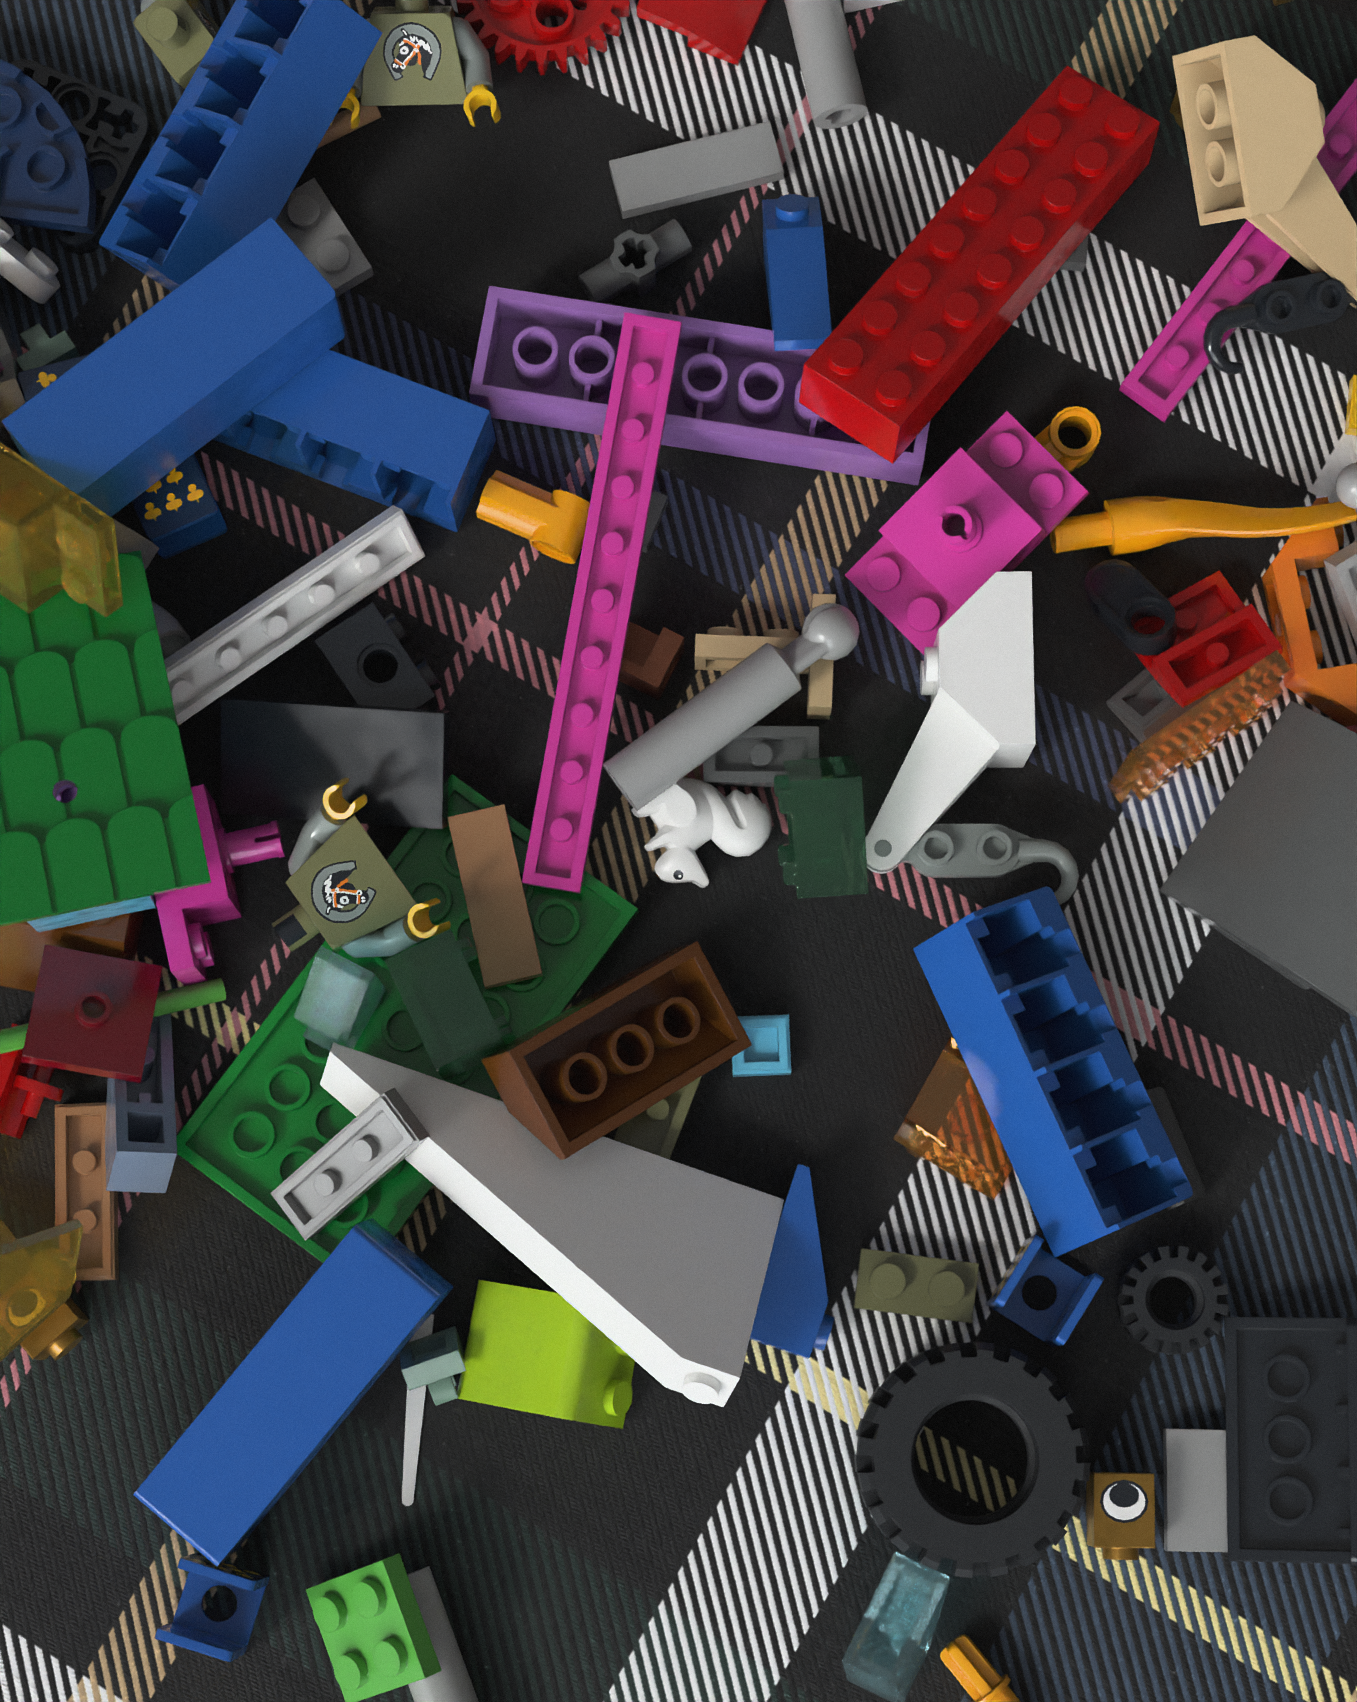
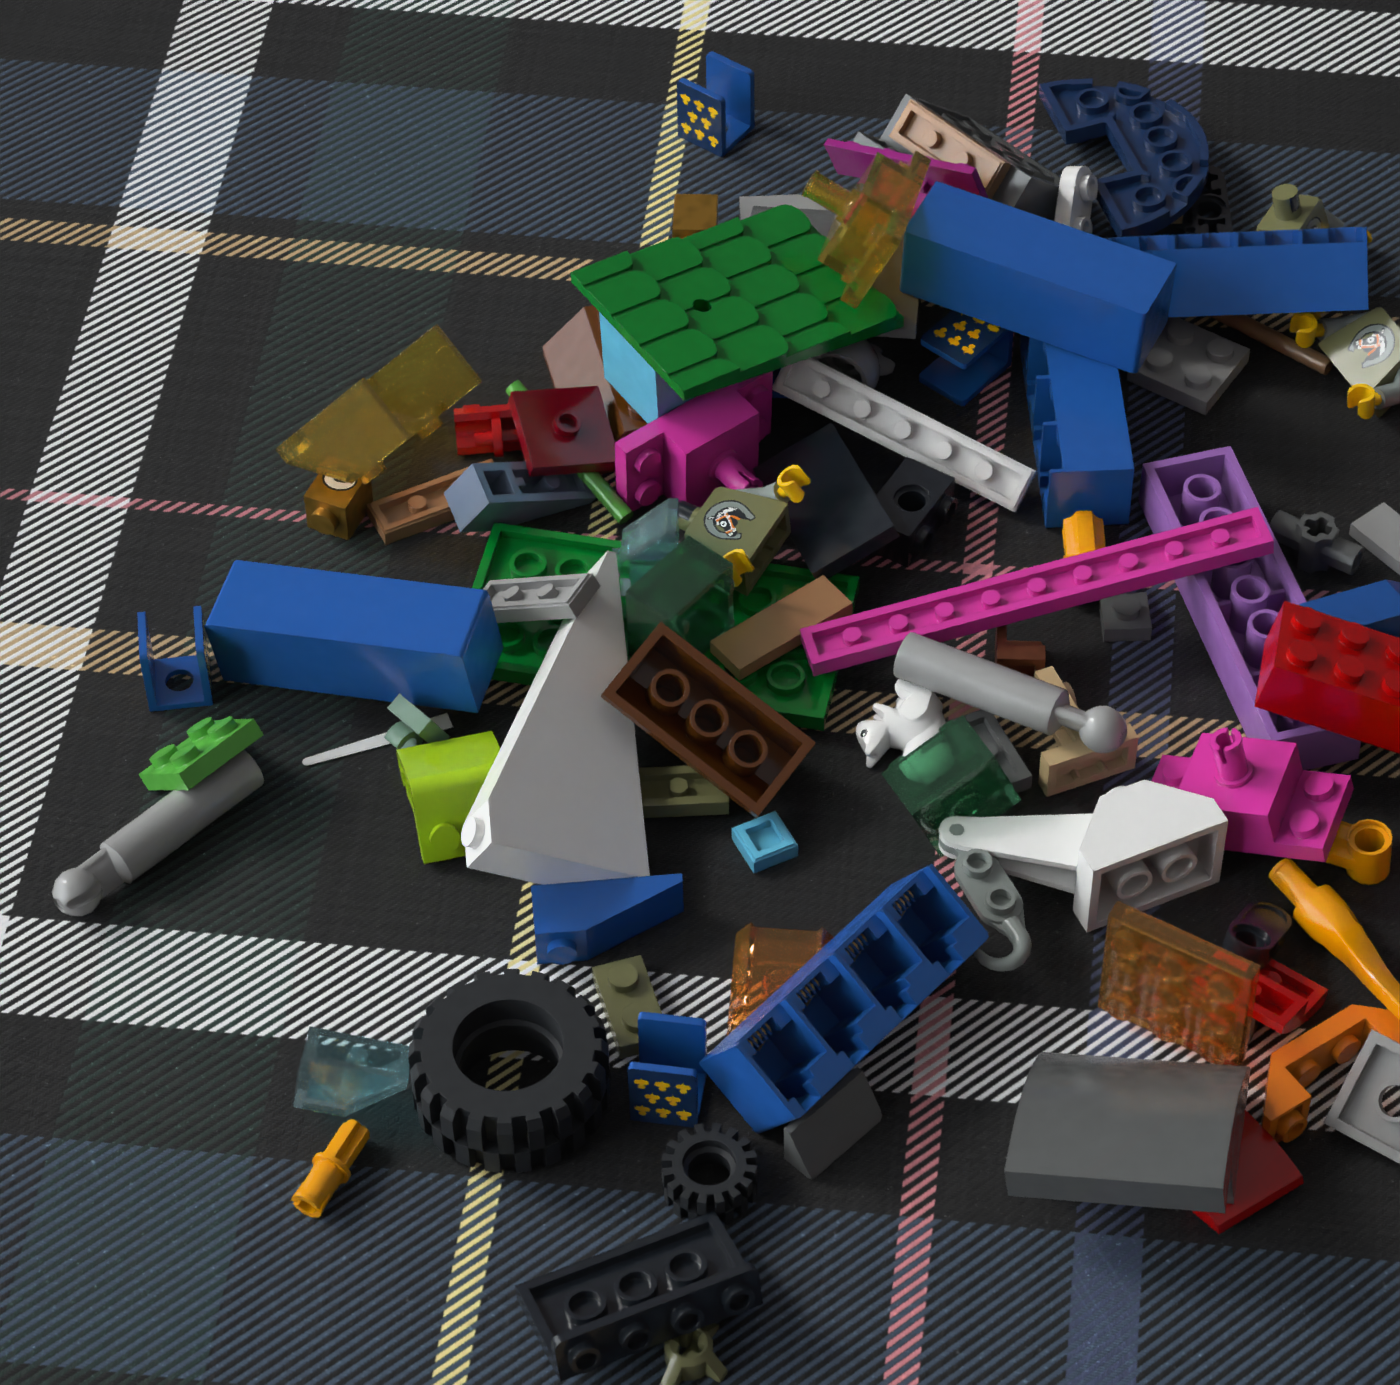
camera: 65 degrees right, 30 degrees down
pearl gold brick [1086,1472,1155,1560] -> none
light grey tile [1163,1429,1228,1552] -> none

